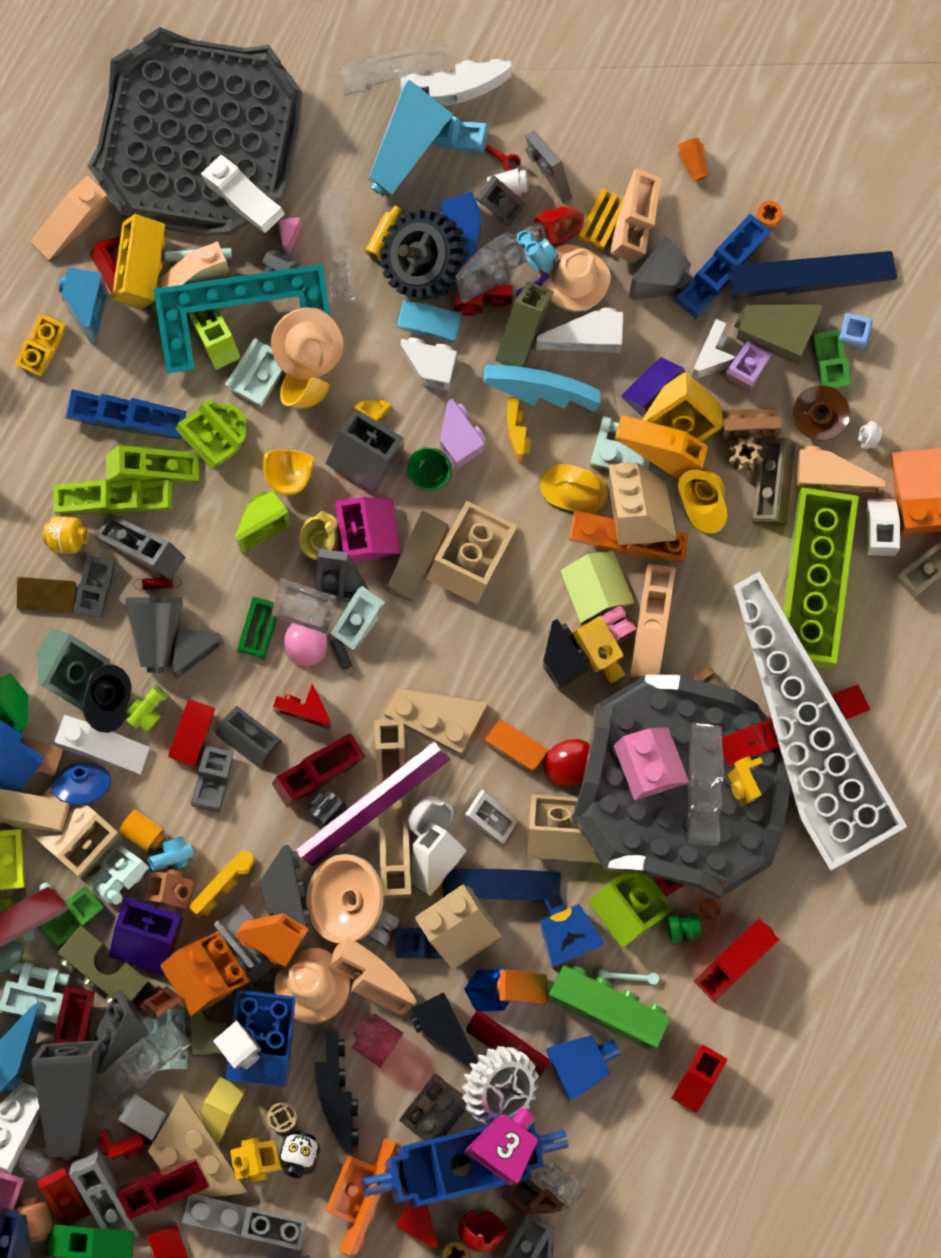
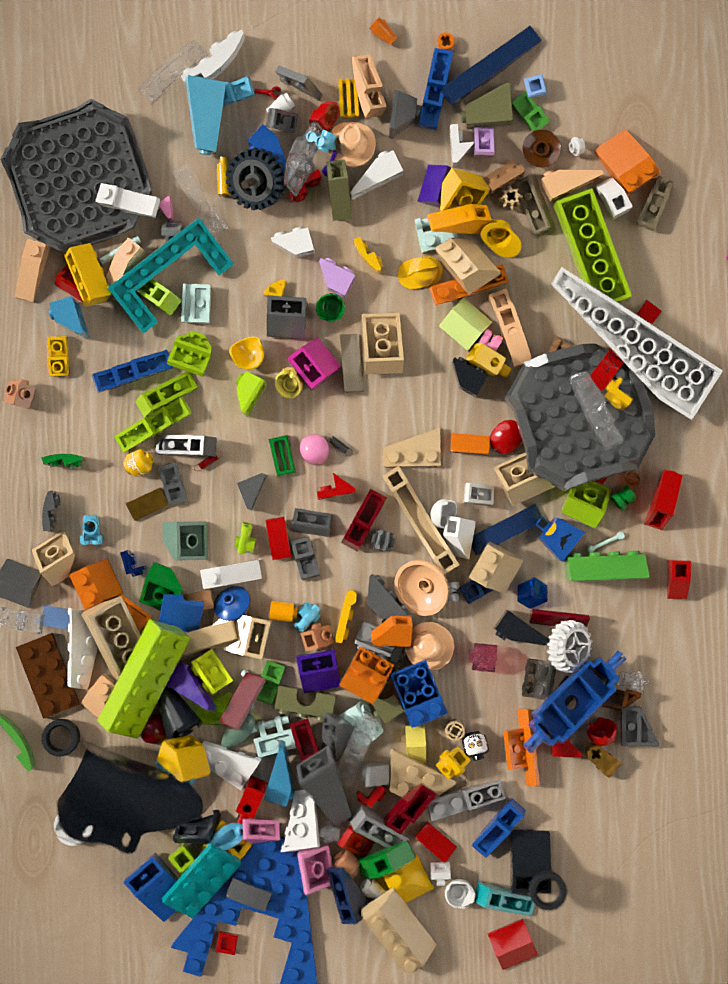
camera: 25 degrees left, 10 degrees up
black piece [83,664,132,733] -> none
light aqua plate [87,843,149,904] -> none
dark grey cone [125,597,183,673] -> none
copper slope [134,985,182,1019] -> none
white slope [214,1021,262,1070] -> none
light nougat hat [271,308,343,380] -> none
clear slope [271,578,339,634] -> none
yellow helmet [280,374,330,408] -> none
magenta tile [296,743,451,866] -> none
dark grey wing [315,549,370,602] -> none
black slope [315,1032,359,1154] -> none
light nougat slope [328,937,416,1016] -> none
light aqua slope [330,586,385,650] -> none
medium azure slope [396,300,462,343] -> none
dark pink torso [465,1108,538,1186] -> none
medium azure slope [484,364,601,412] -> none
orange slope [497,970,547,1005] -> none
blue torso [545,1035,621,1102] -> none
bright pink slope [614,728,689,801] -> none

